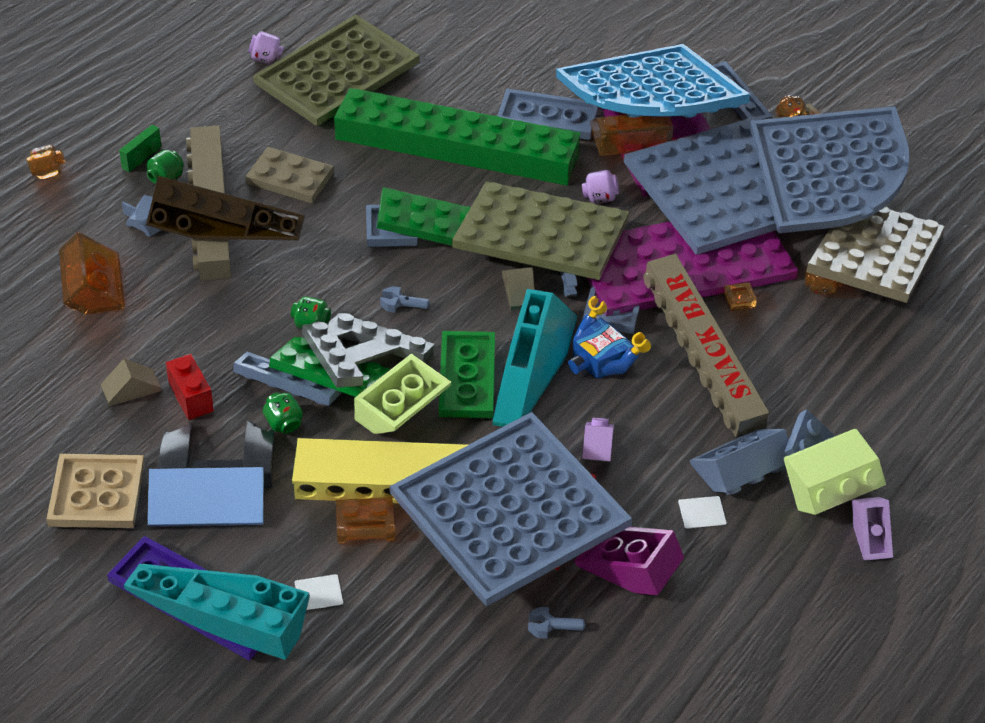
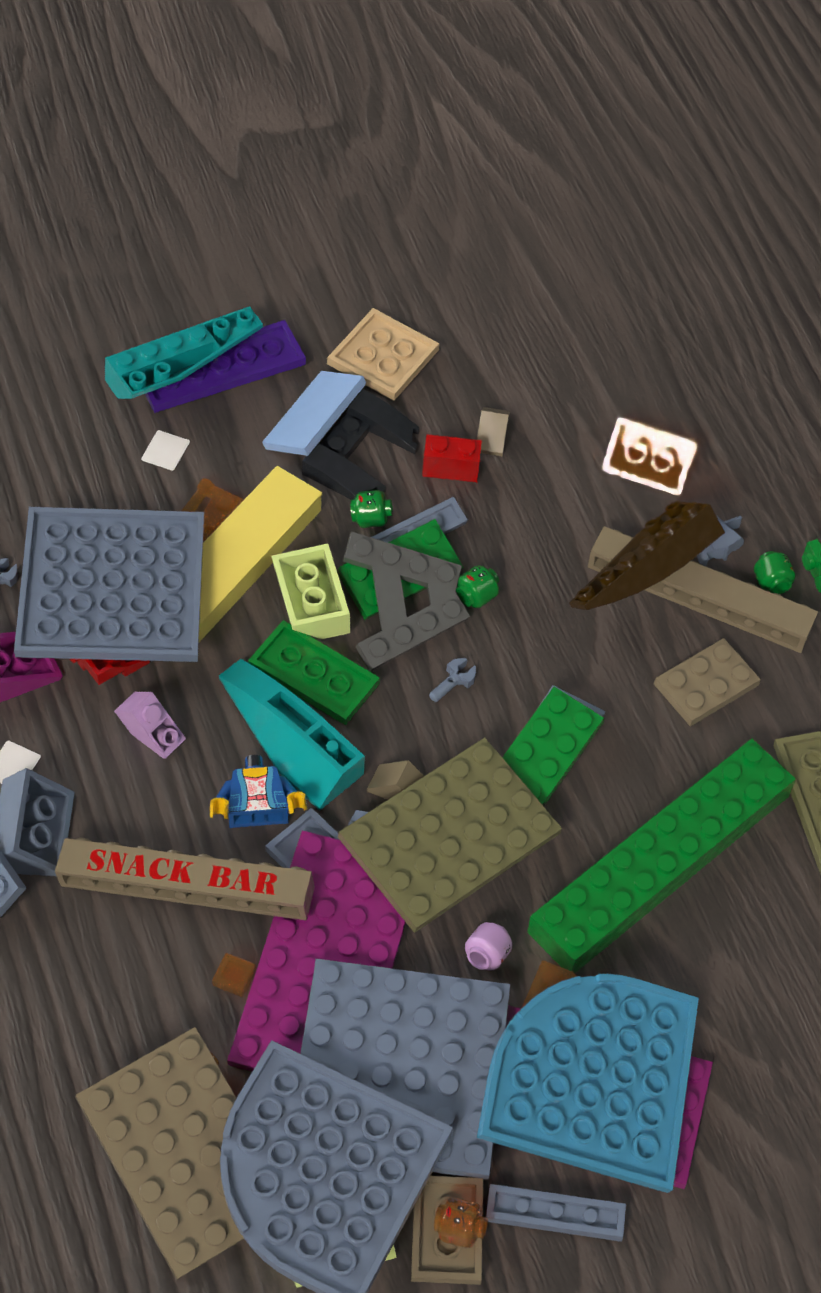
camera: 120 degrees right, 10 degrees up
sand blue plate [498,88,599,140] -> none

